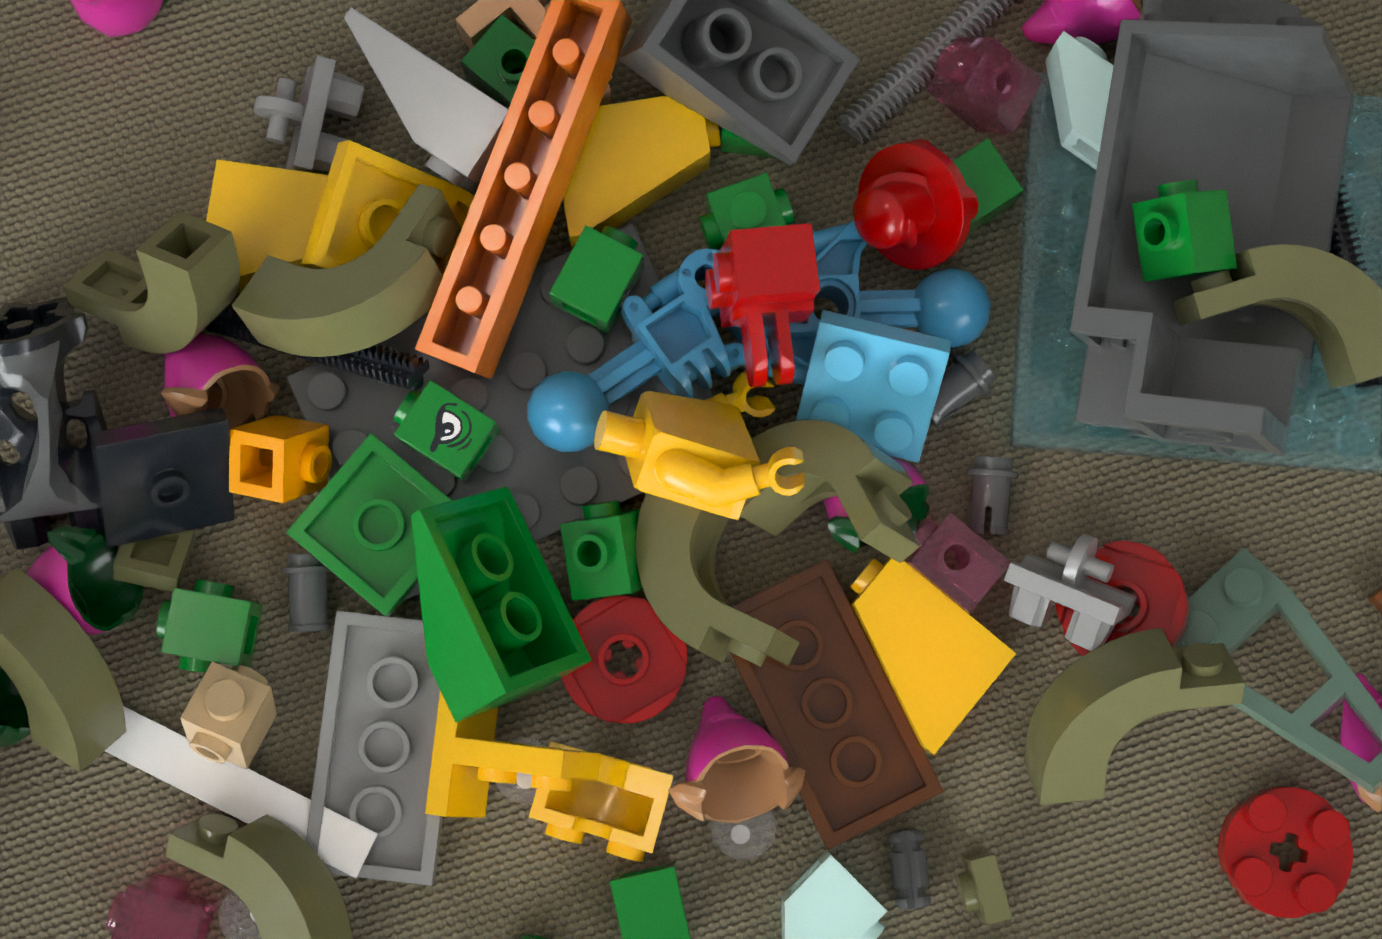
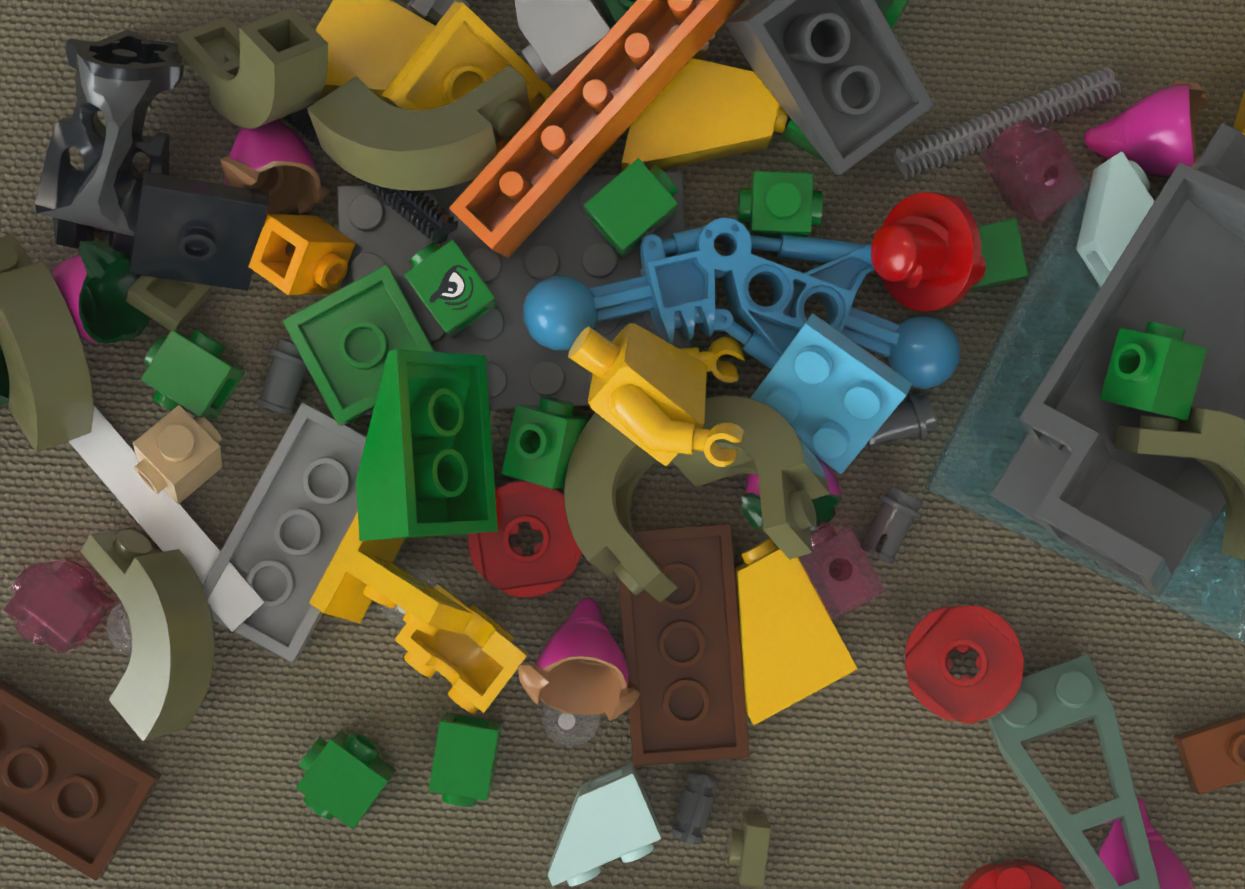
camera: 30 degrees right, 5 degrees up
red brick [705,223,820,387] -> none
light grey hips [1004,533,1136,651] -> none
olive arch [1024,628,1245,805] -> none

